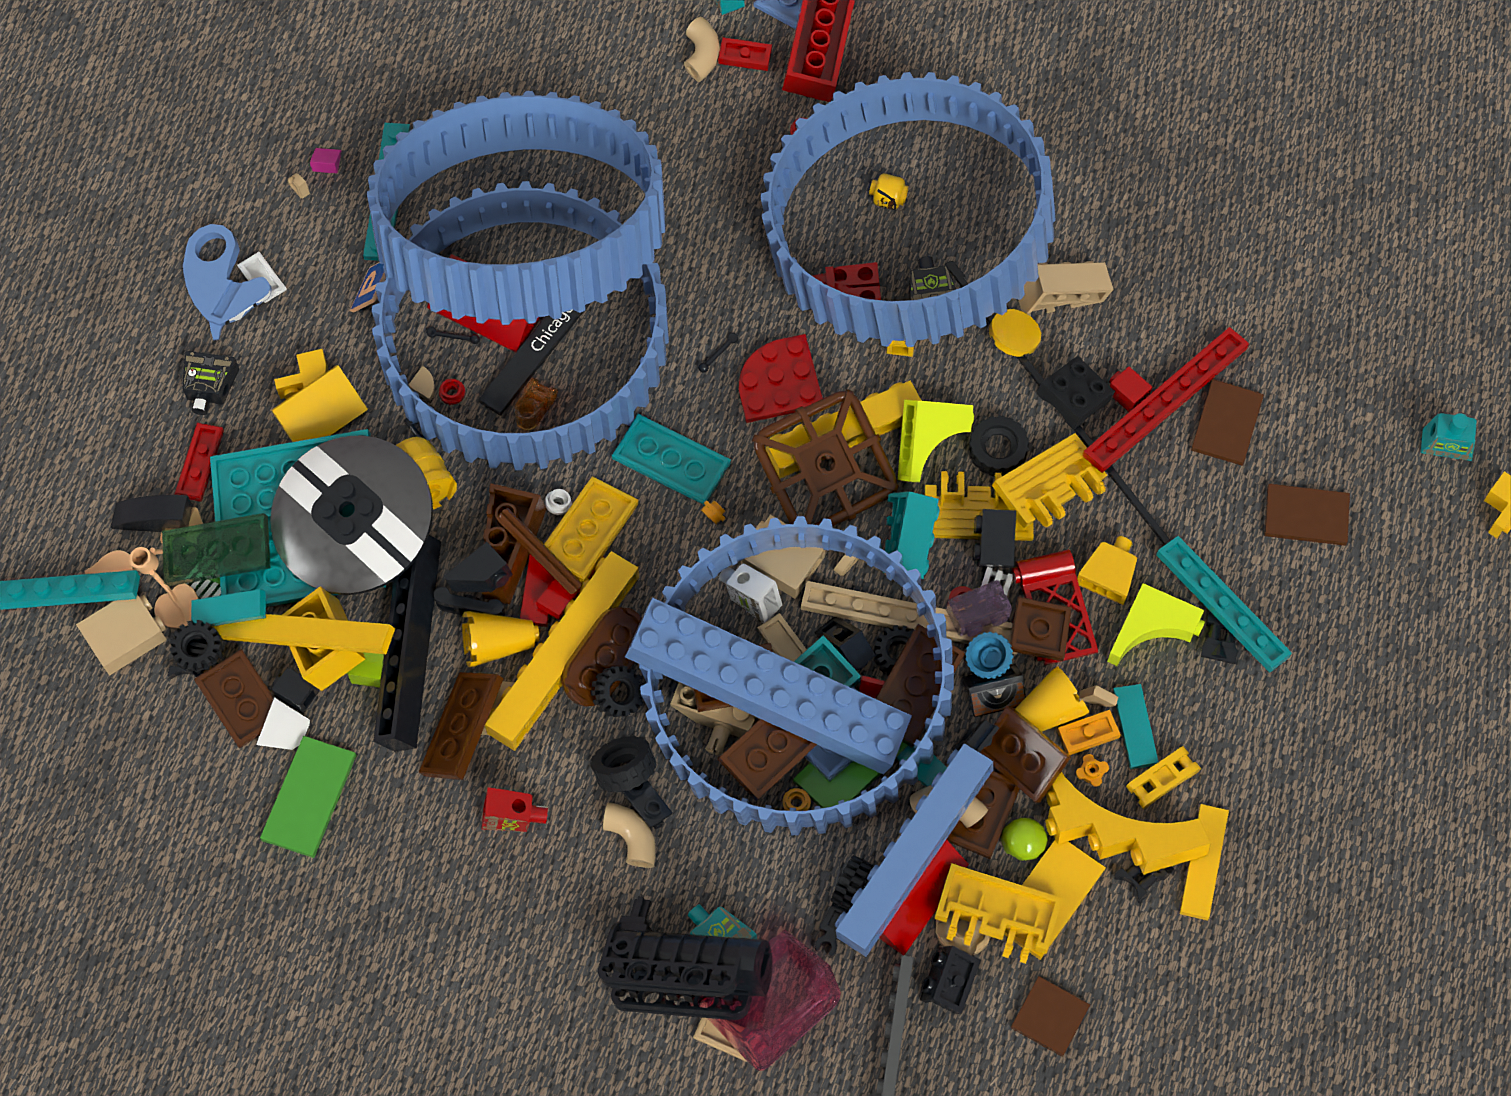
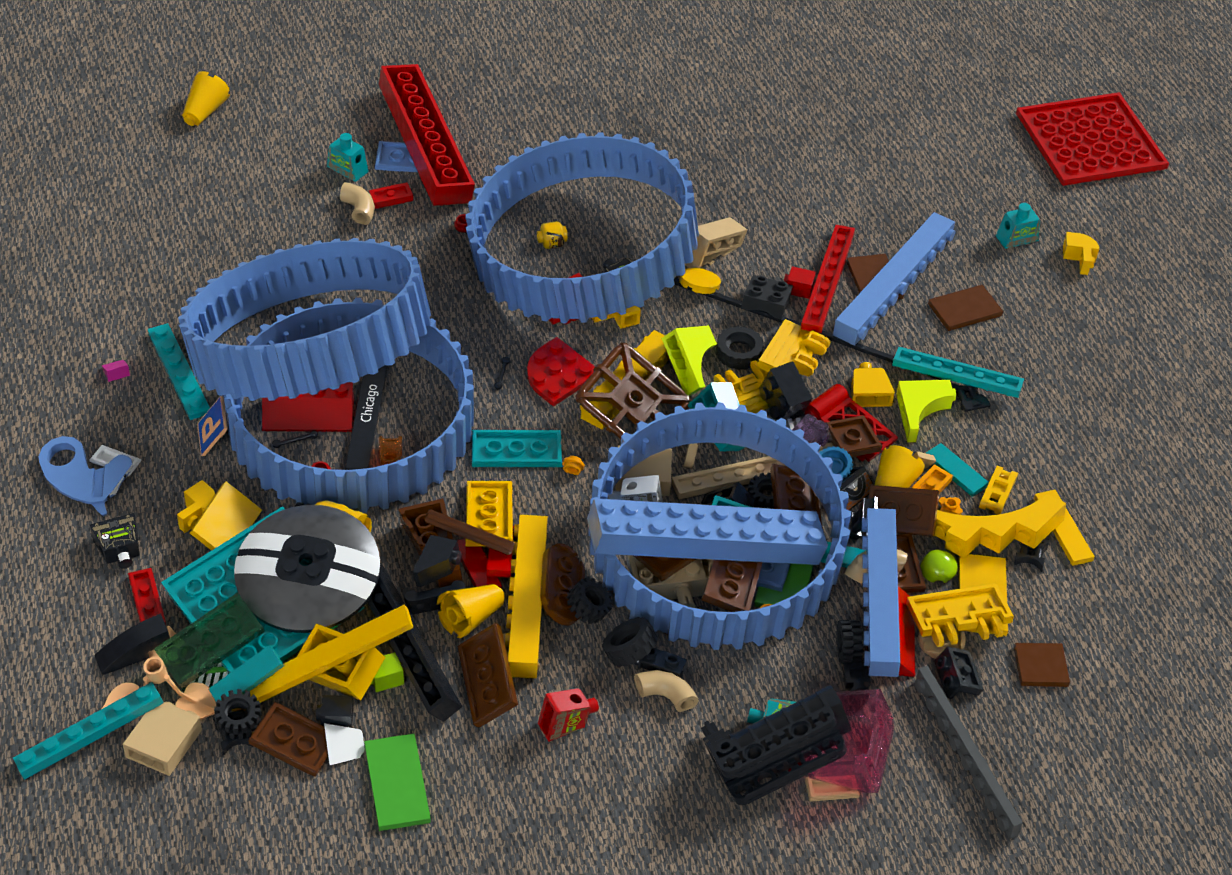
camera: 35 degrees left, 20 degrees down
tan tile [288,173,310,199] -> none
white plate [545,489,572,515] -> none
none -> medium blue brick [833,212,955,346]

